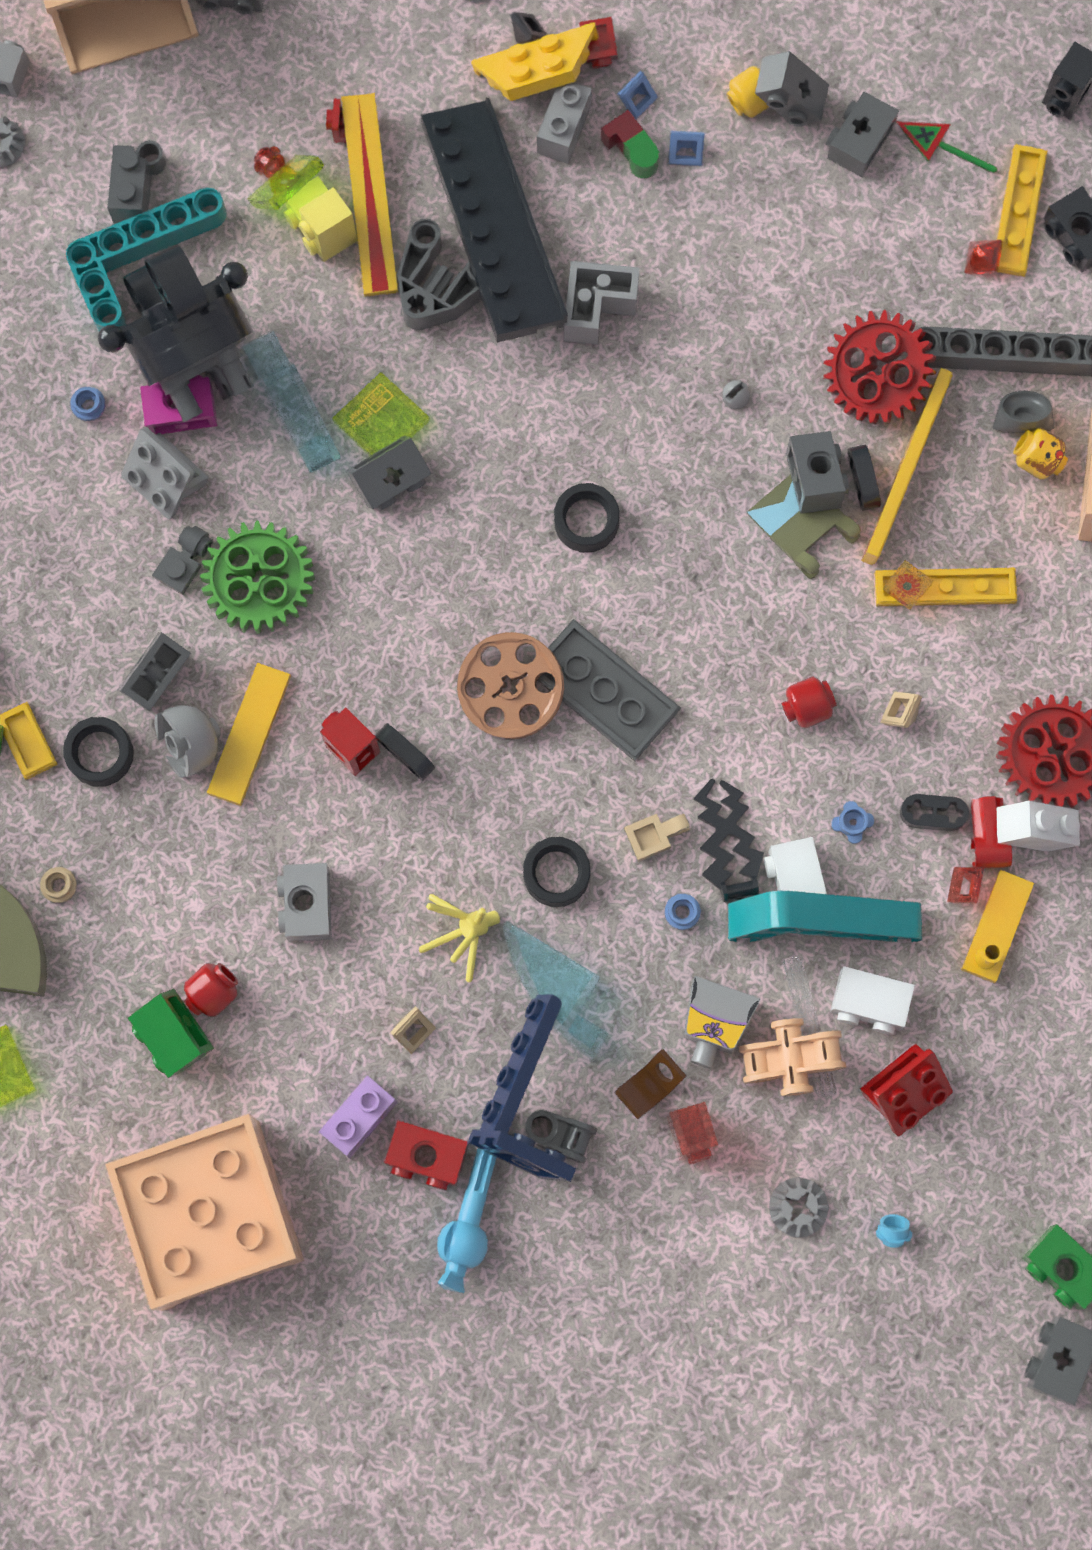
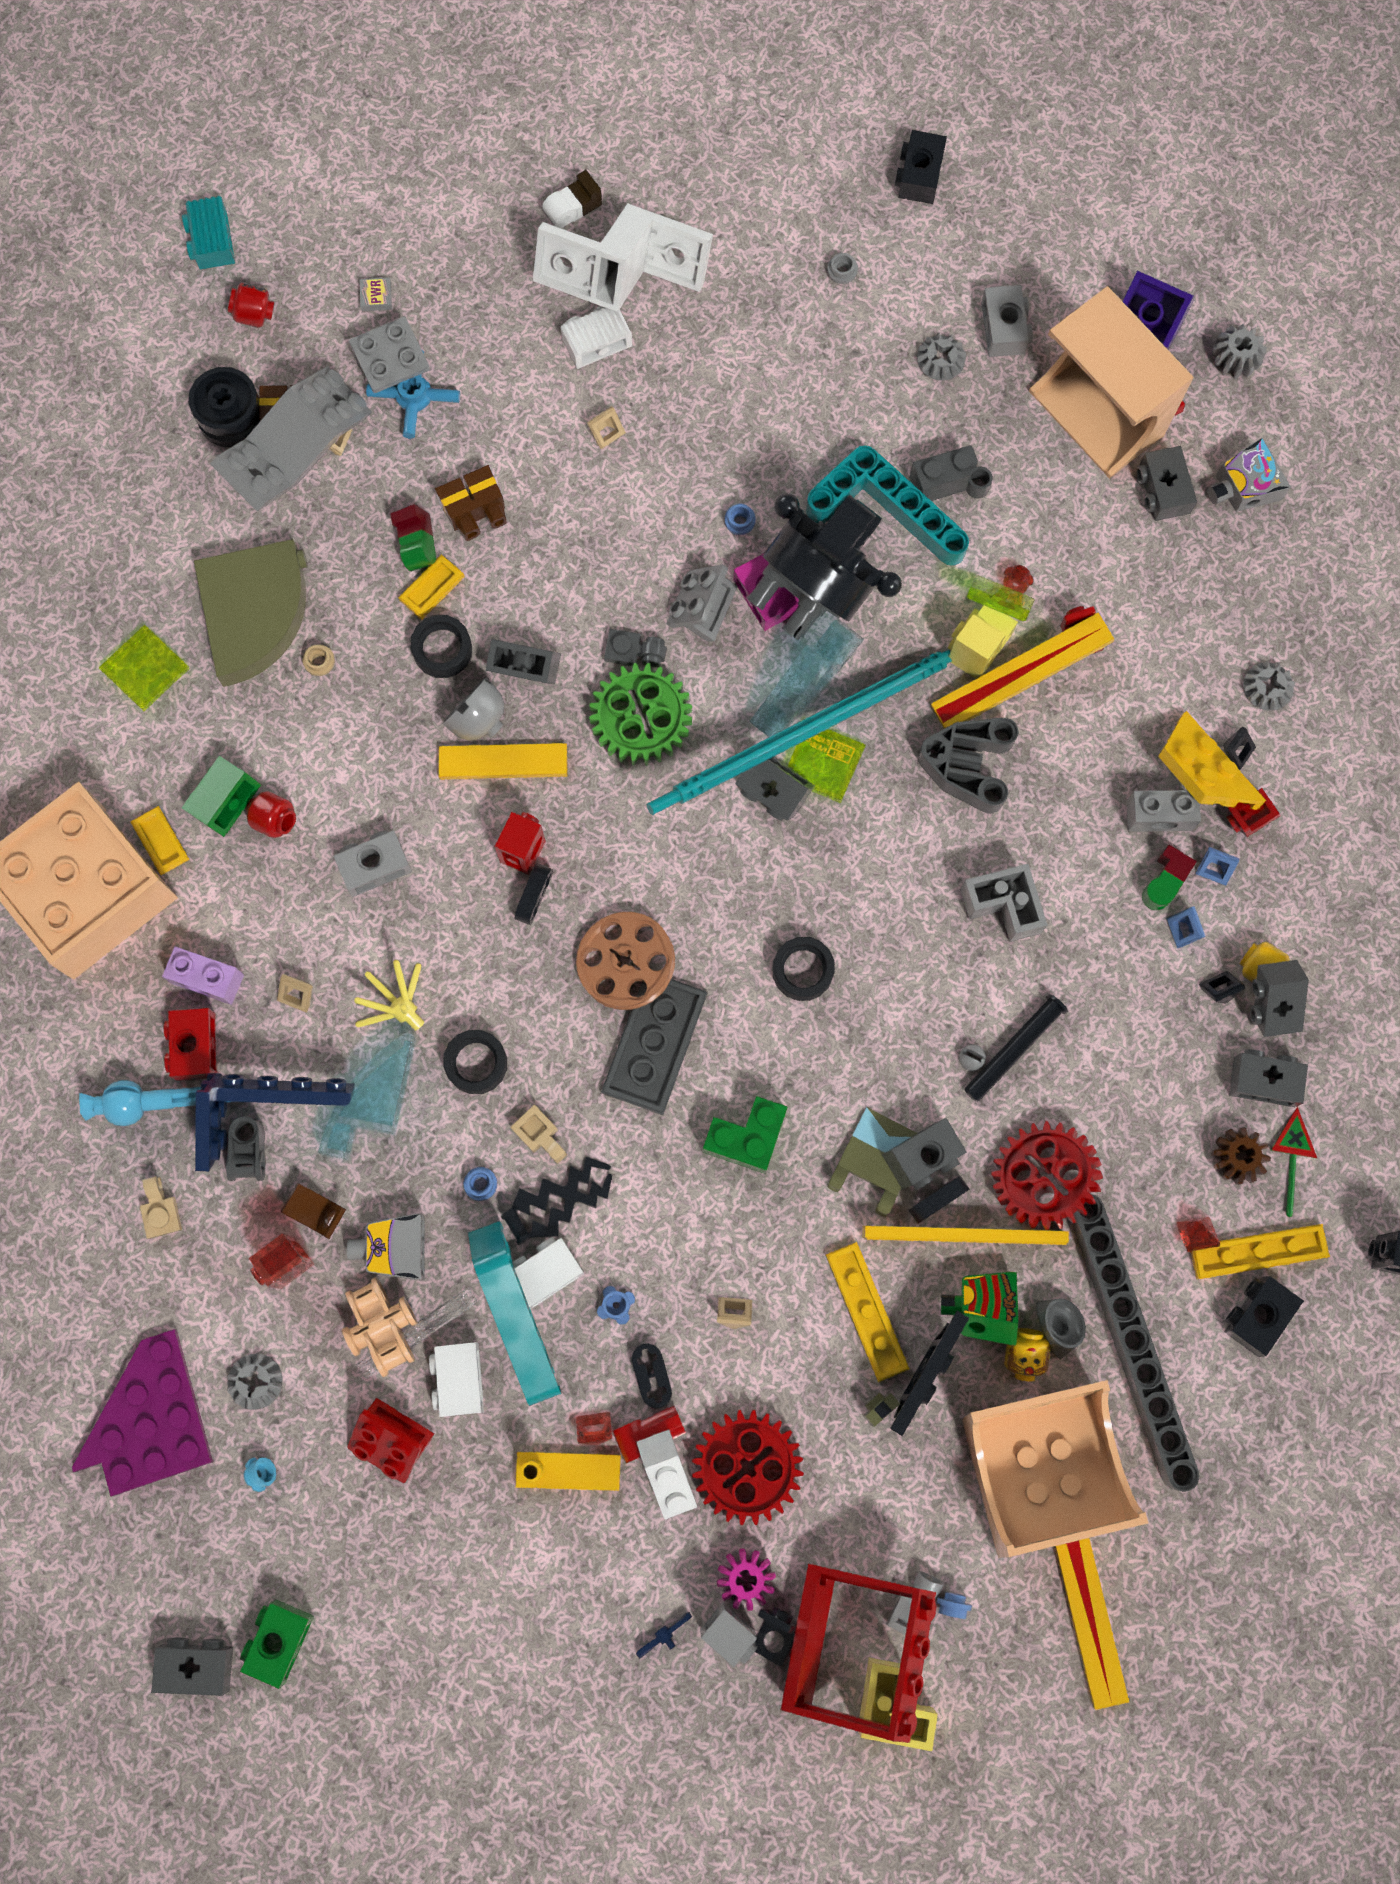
camera: 65 degrees right, 0 degrees up
black plate [421,97,568,343] -> none
red head [781,676,837,729] -> none
clear yellow tile [882,560,933,611] -> none
none -> magenta wing [72,1329,213,1497]
none -> yellow tile [130,806,190,876]
none -> tan plate [140,1176,182,1239]
none -> teal axle [646,649,952,815]
none -> green brick [702,1096,788,1174]
none -> olive plate [863,1392,900,1427]
none -> black wing [890,1311,969,1436]
none -> green torso [940,1272,1018,1345]
none -> black axle [965,994,1068,1102]
none -> black slope [1199,971,1245,1004]
none -> reddish brown gear [1211,1127,1271,1185]

